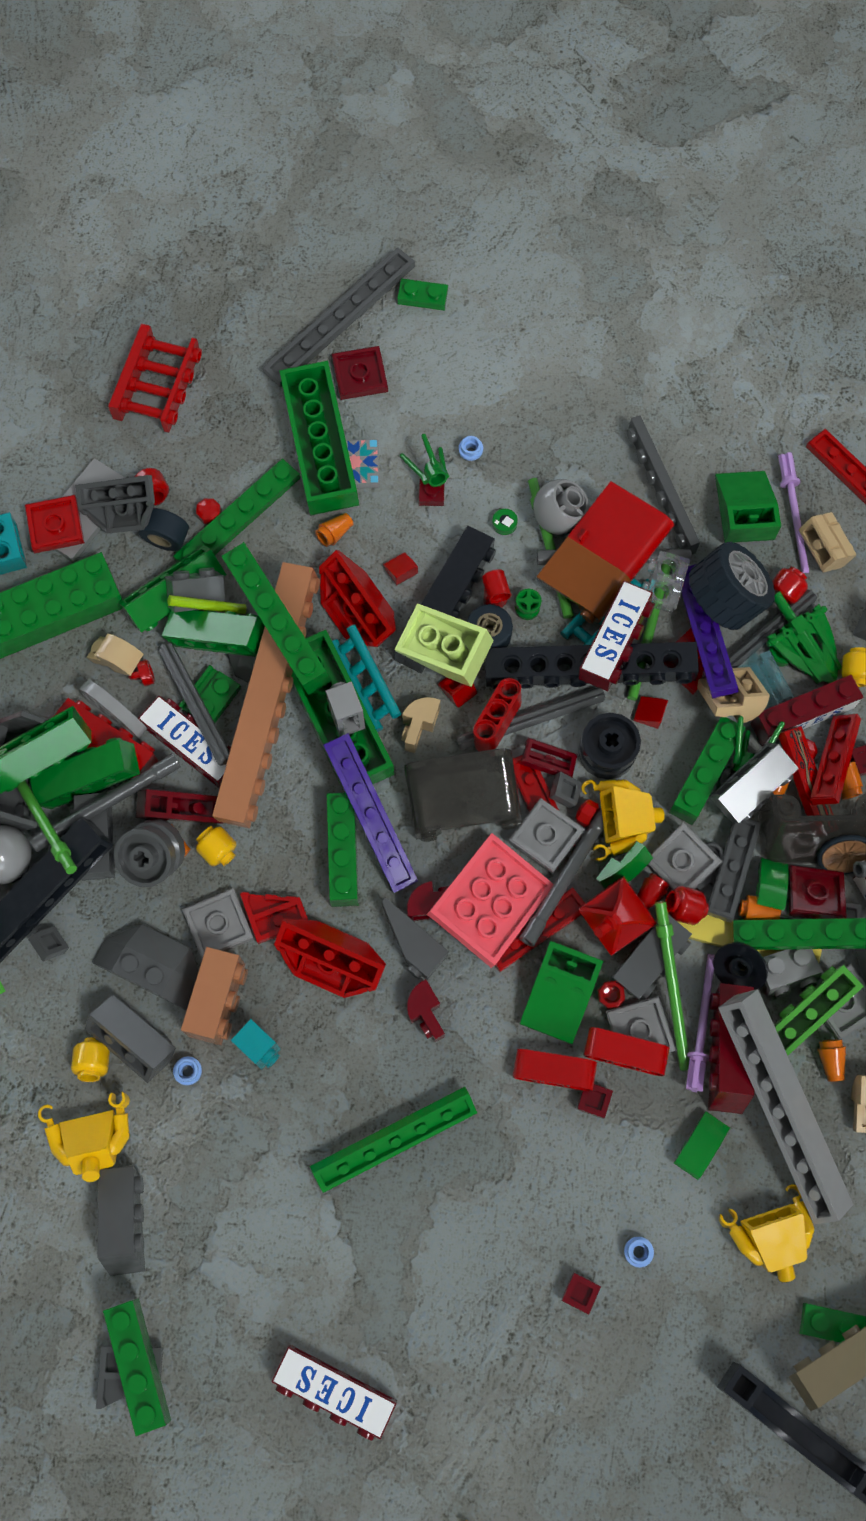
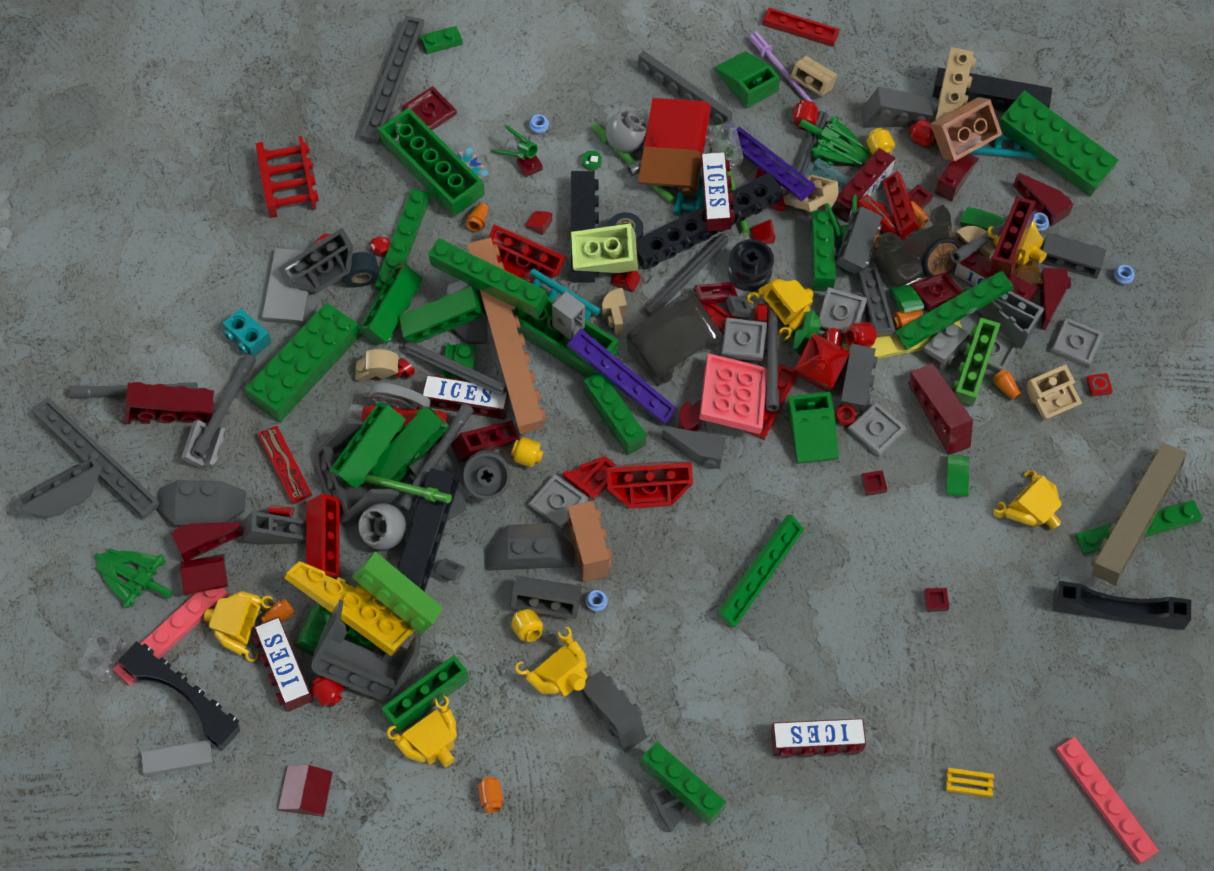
camera: 30 degrees left, 10 degrees down
red tile [25,495,85,554] -> none
dark grey piece [165,568,225,612] -> none
lime bar [168,595,247,614] -> none
teal brick [231,1019,281,1070] -> none
dark red brick [407,979,445,1043] -> none
red beam [473,678,522,753] -> none
red piece [482,569,511,608] -> none
red beam [513,1049,597,1092] -> none
green wheel [515,589,542,620] -> none
red beam [583,1027,670,1077] -> none
light blue plate [624,1237,654,1268] -> none
bright green bar [655,901,690,1071] -> none
lavender piece [686,954,715,1092] -> none
black wheel [689,542,775,630] -> none
black dish [713,942,768,990] -> none
light grey brick [718,989,854,1224] -> none

